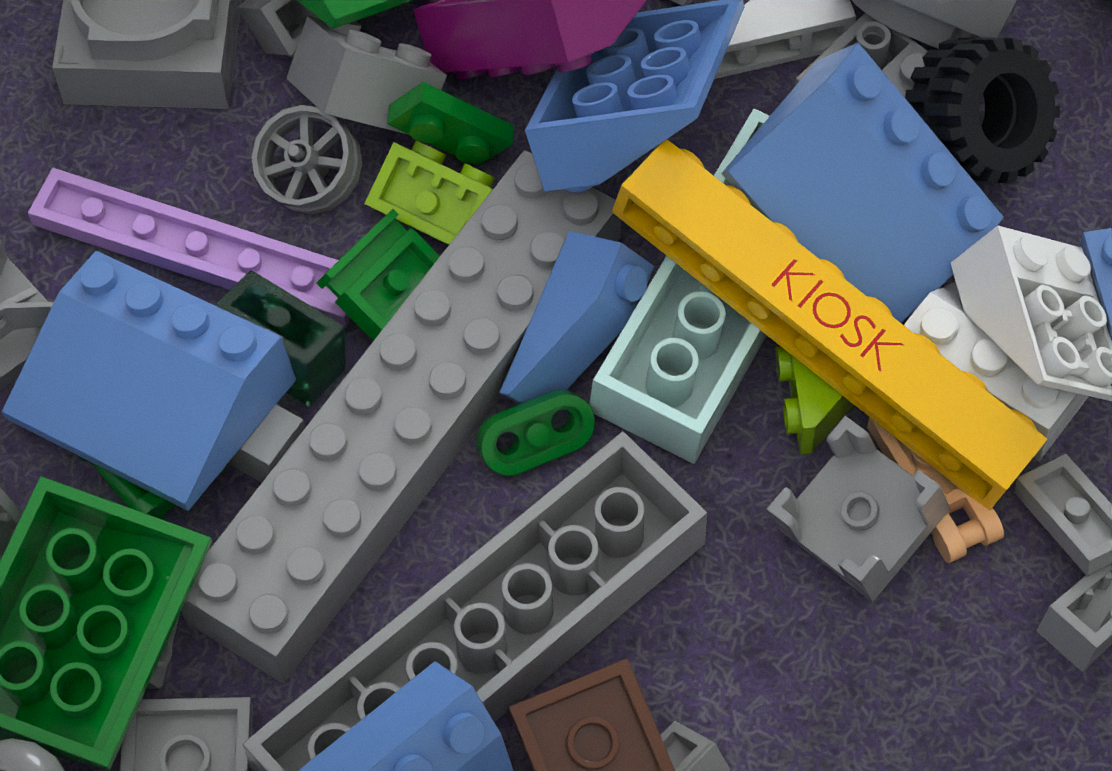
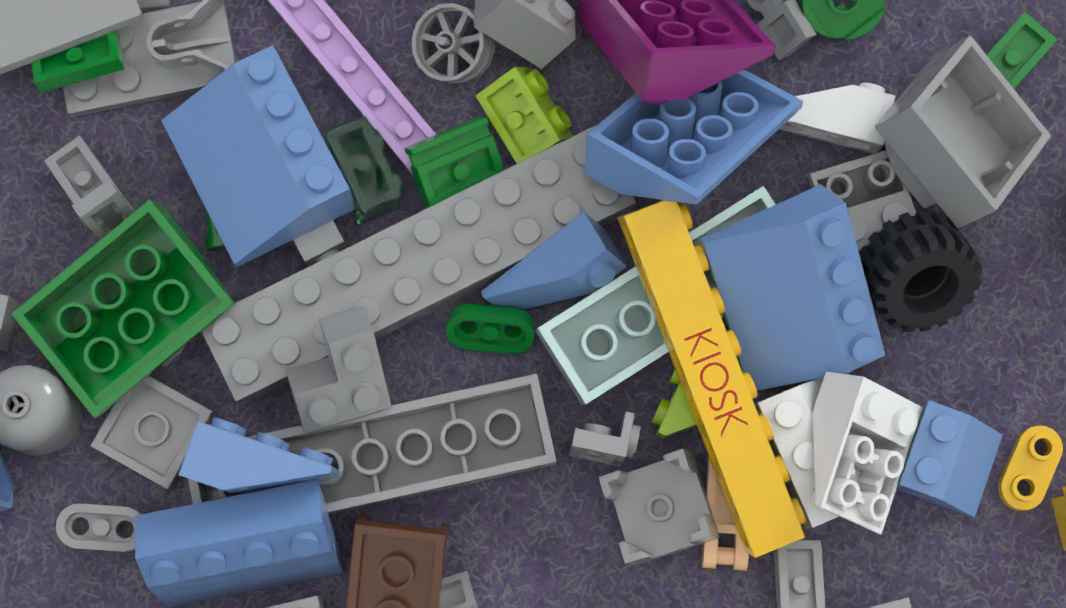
camera: 25 degrees right, 20 degrees up
green plate [387,82,514,165] -> none
none -> medium blue slope [179,417,341,494]
none -> light grey brick [285,306,392,433]
none -> light grey bracket [569,411,641,467]

